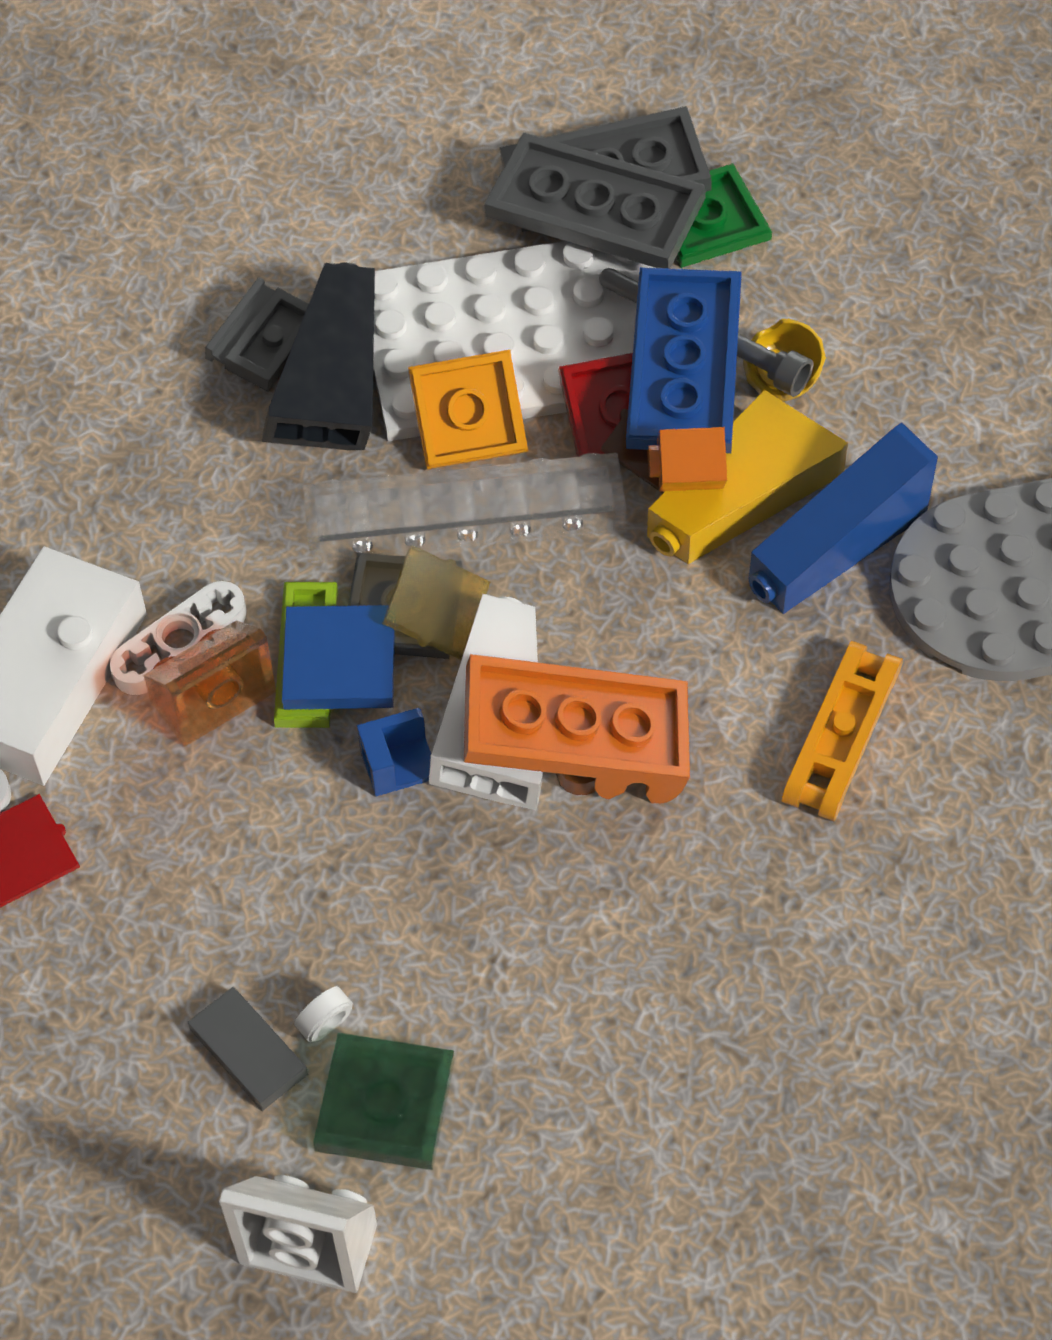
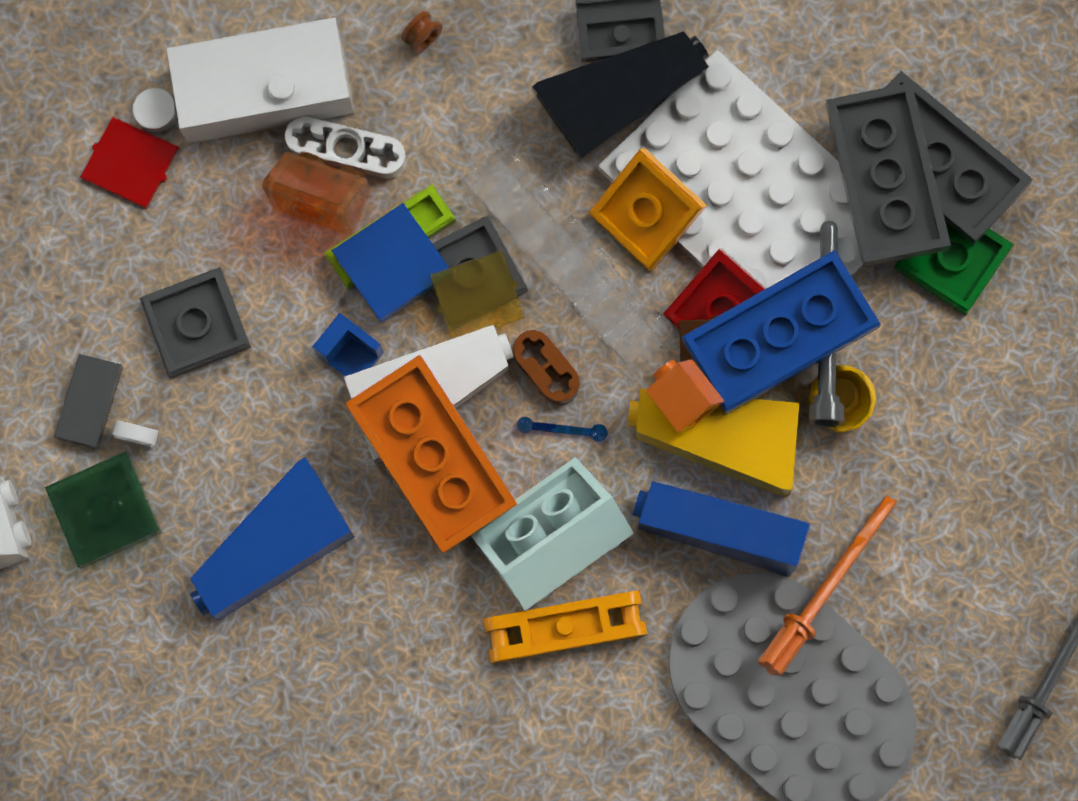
camera: 60 degrees right, 20 degrees up
none -> dark grey tile [140,267,251,379]
none -> blue slope [190,457,355,620]
none -> dark orange bush [401,11,443,54]
none -> light aqua slope [470,457,634,611]
none -> dark orange beam [513,330,580,405]
none -> clear blue hinge [517,417,608,442]
none -> orange piece [758,495,897,676]

